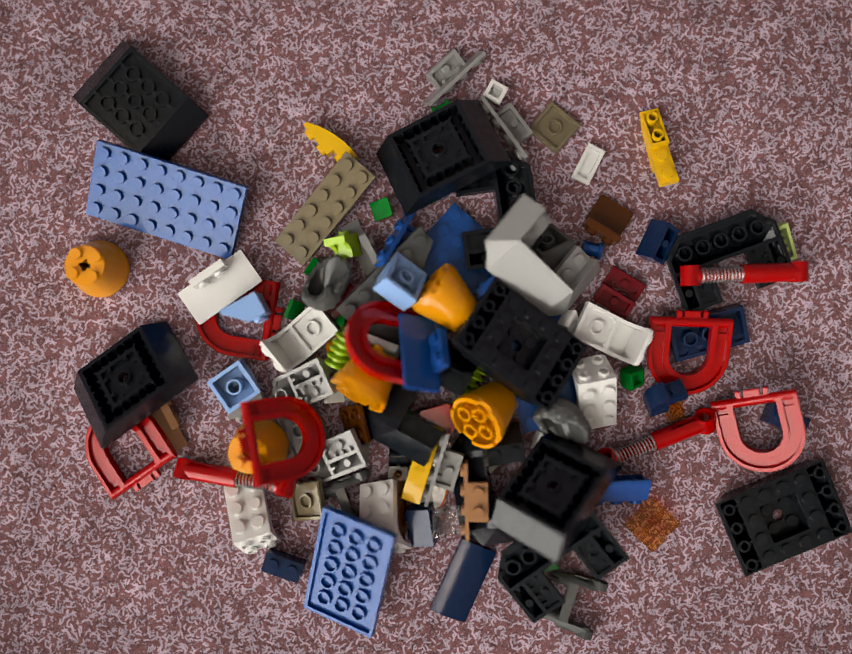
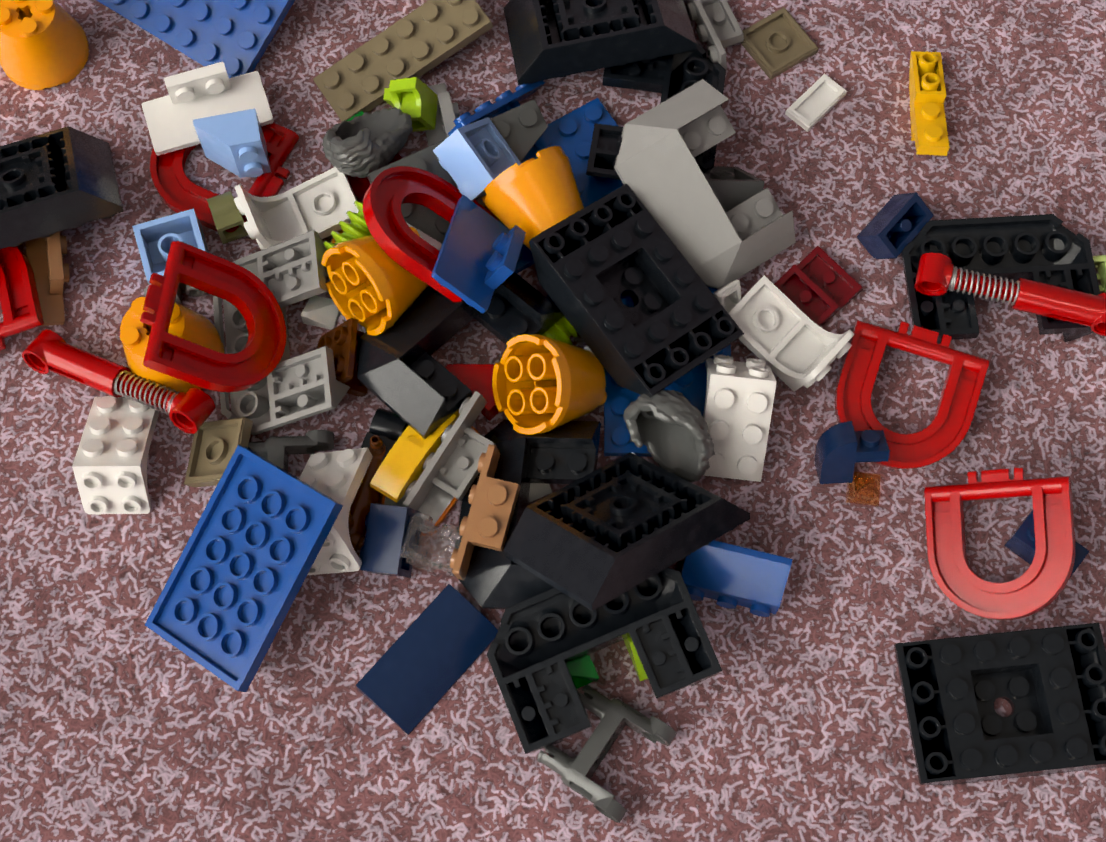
camera: 10 degrees right, 20 degrees down
dark blue brick [261,548,306,584] -> none
green slope [284,299,305,320] -> none
green slope [370,197,393,222] -> none
reddish brown bracket [581,195,633,246] -> none
blue bush [582,239,604,260] -> none
red piece [597,408,716,463] -> none
green slope [620,364,644,391] -> none
clear orange slope [625,495,680,552] -> none
dark blue slope [670,303,750,362] -> none
none -> olive leg [207,191,248,244]

